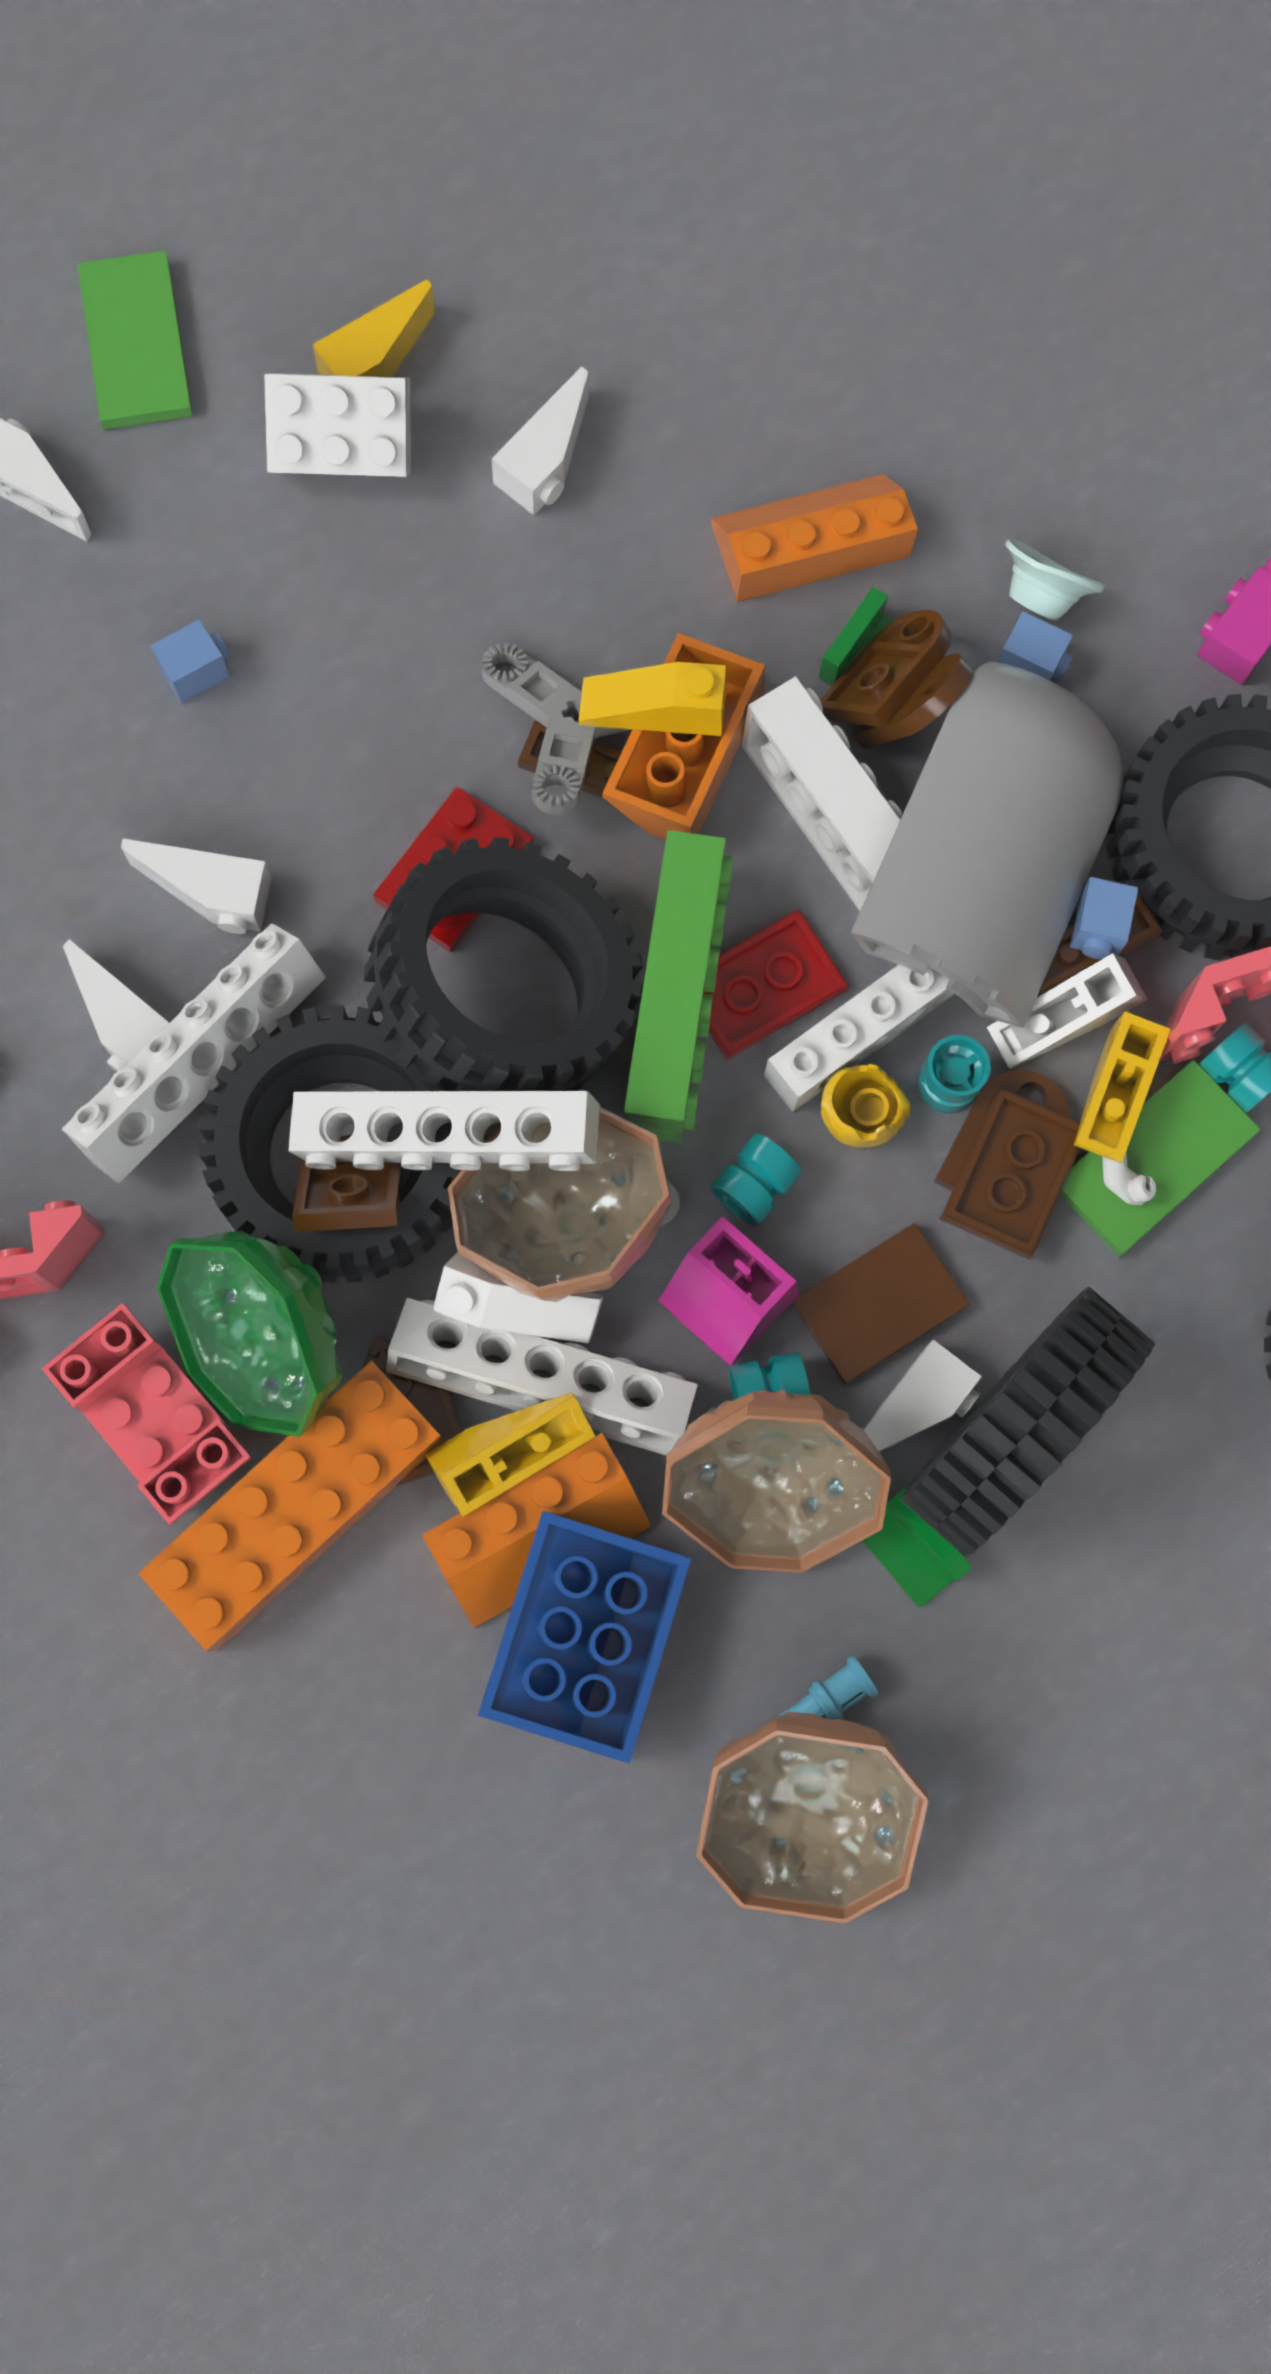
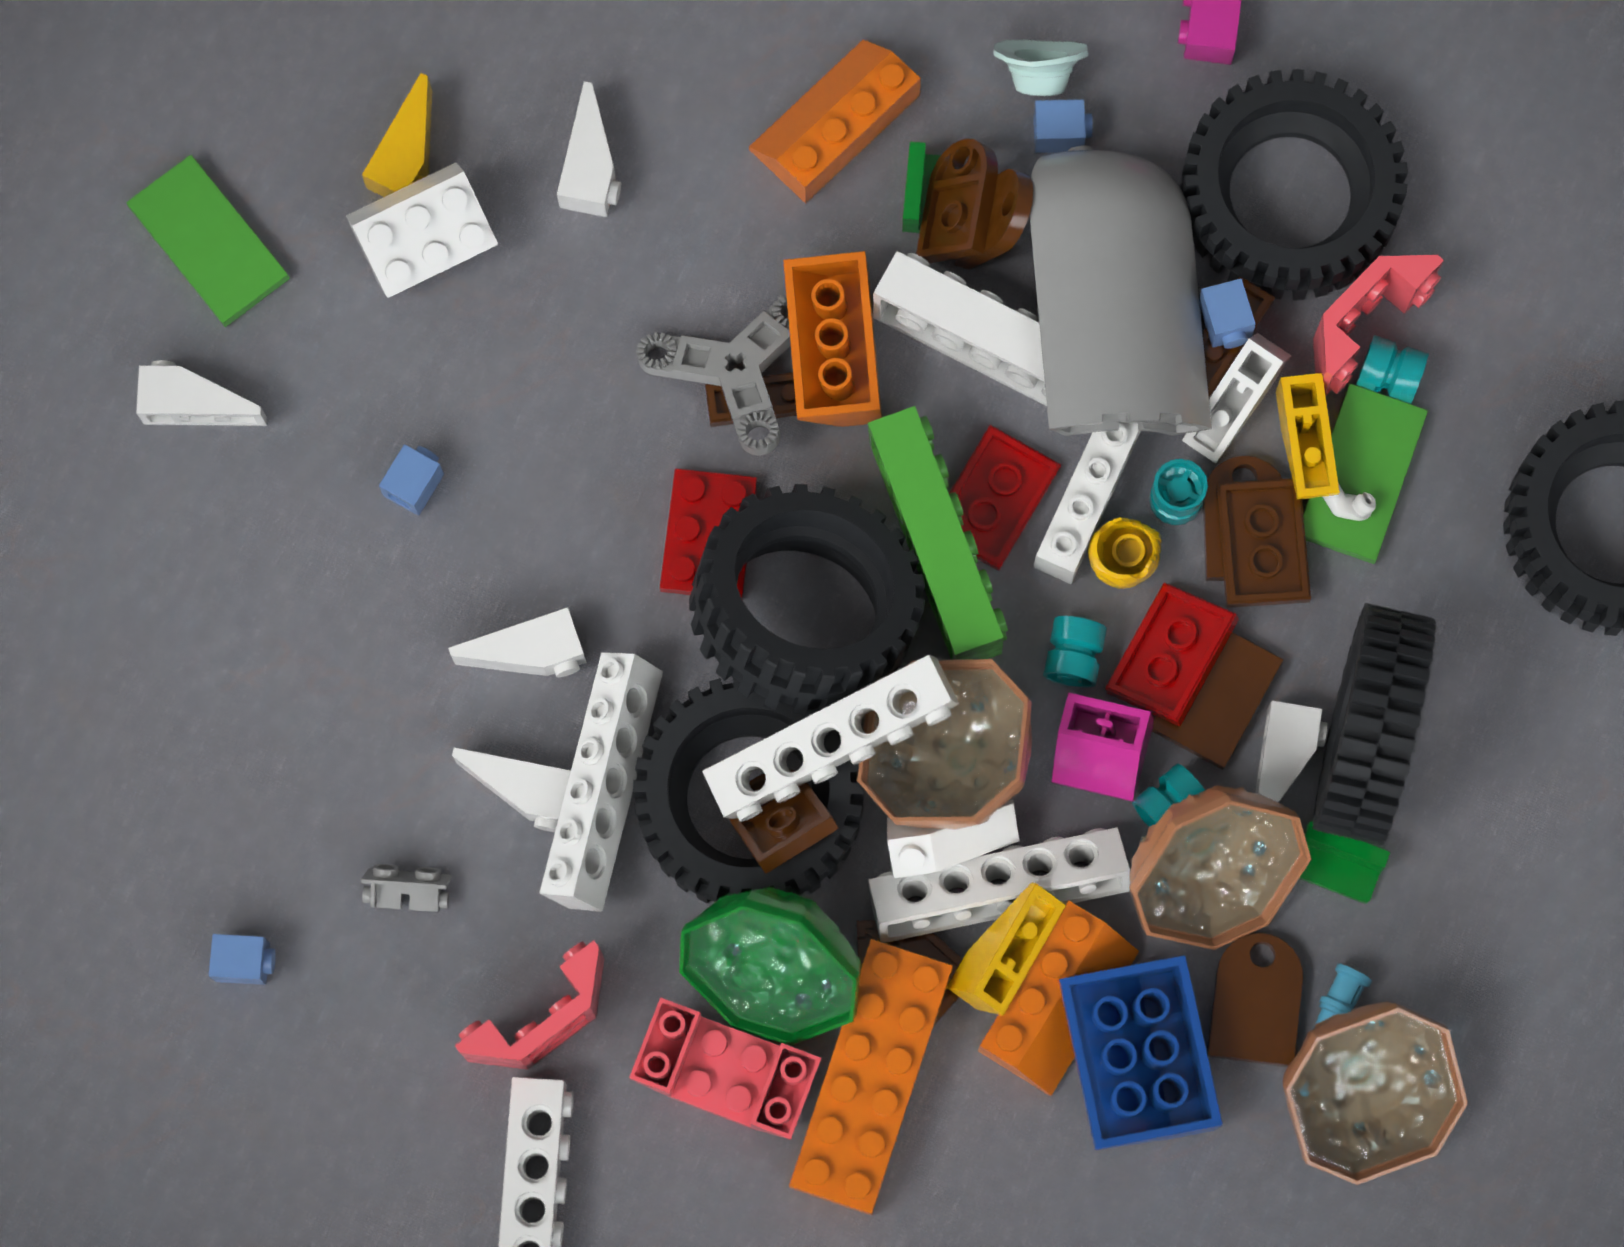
camera: 20 degrees left, 0 degrees up
yellow slope [579,662,726,736] -> none
none -> red tile [1105,582,1239,727]
none -> reddish brown tile [1207,933,1303,1067]

